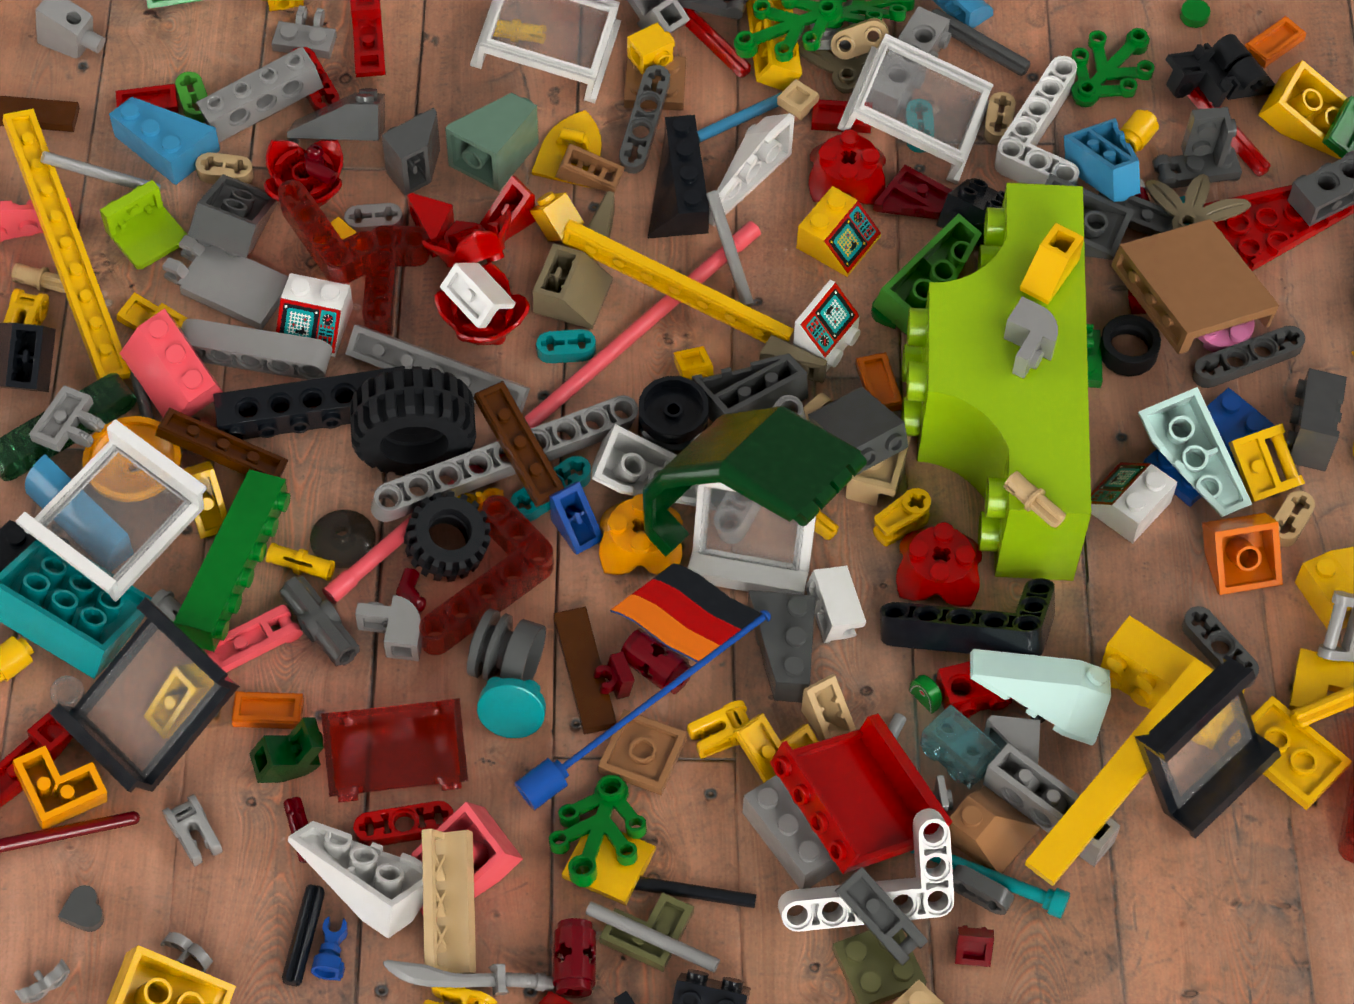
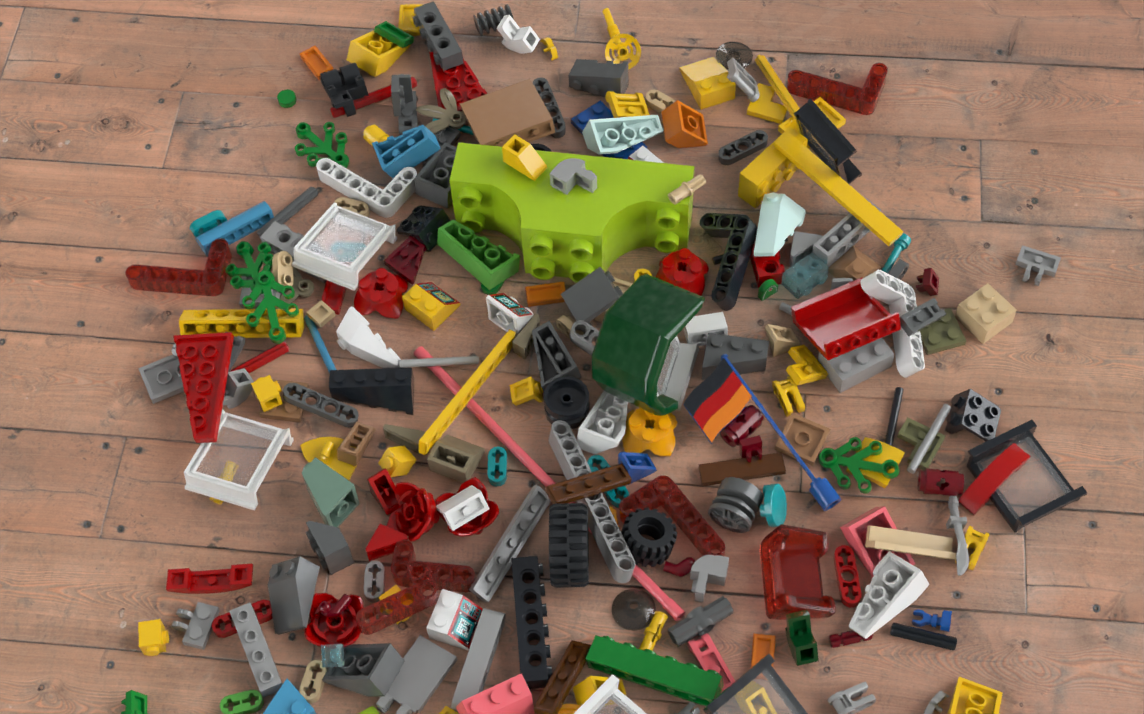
camera: 80 degrees left, 0 degrees up
none -> clear light blue plate [321,644,344,667]

